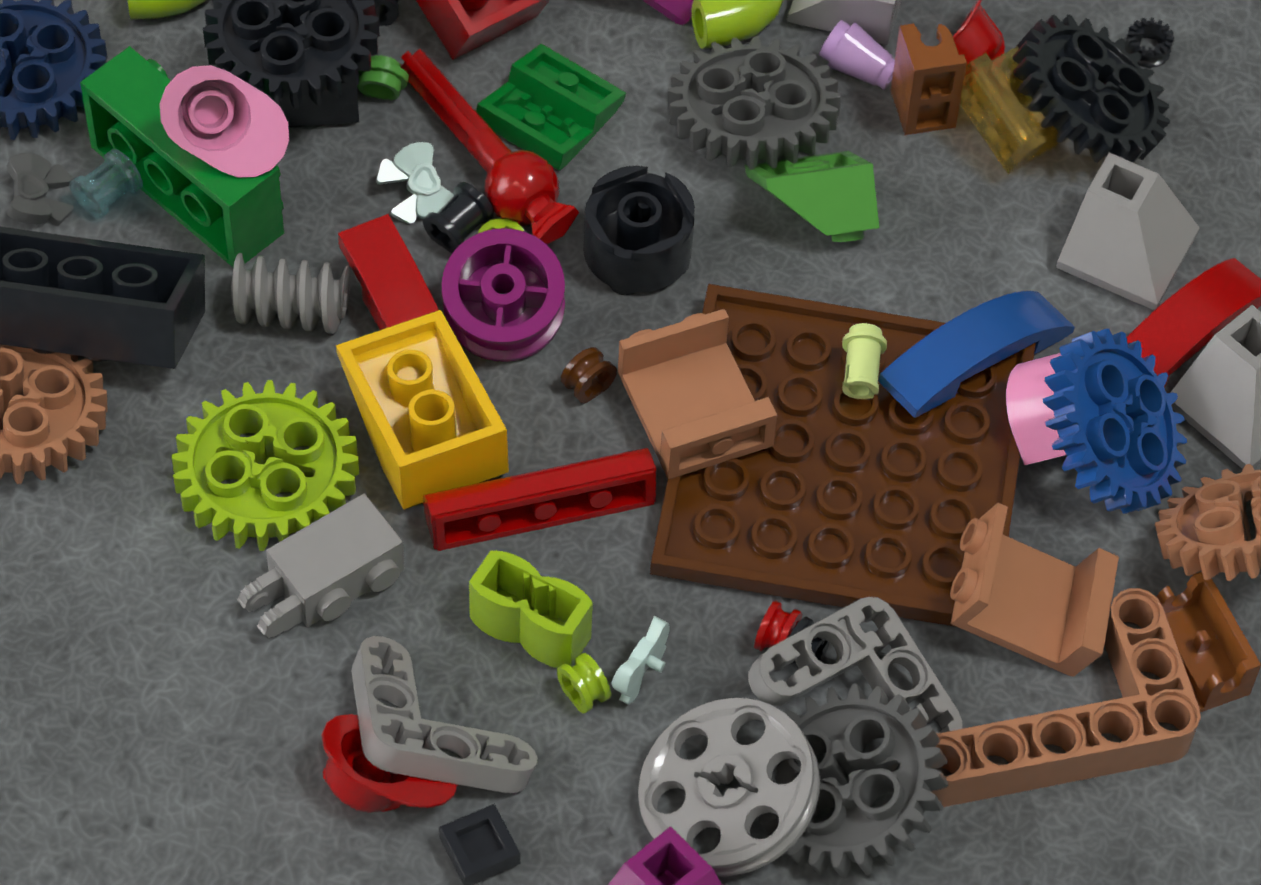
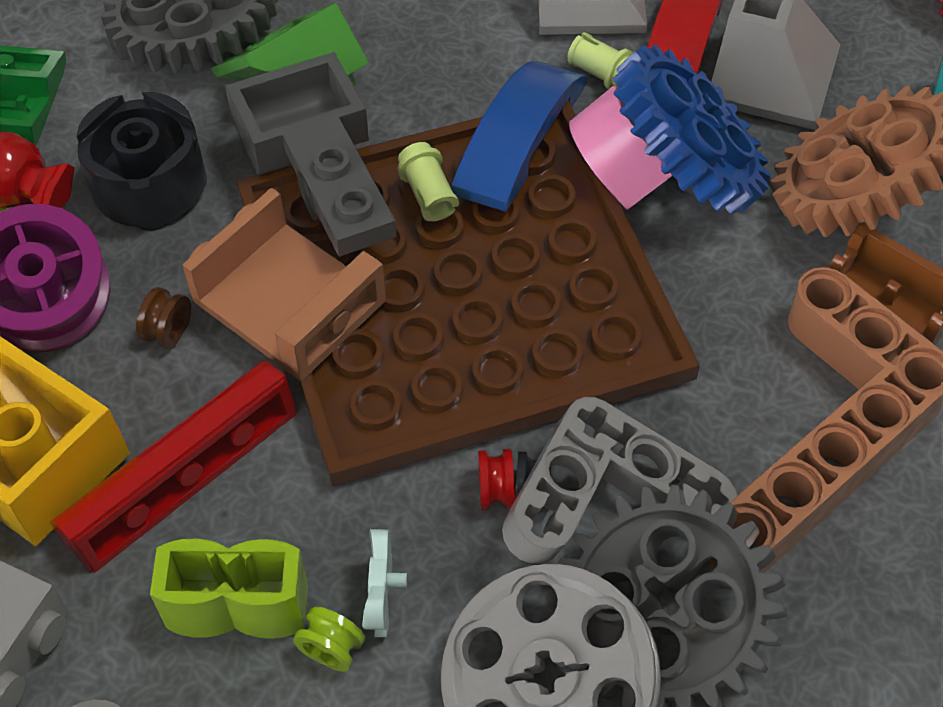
camera: 25 degrees left, 0 degrees up
nougat panel [950,502,1119,677] -> none
none -> dark grey plate [225,52,397,256]
none -> yellowish green pin [567,32,633,90]

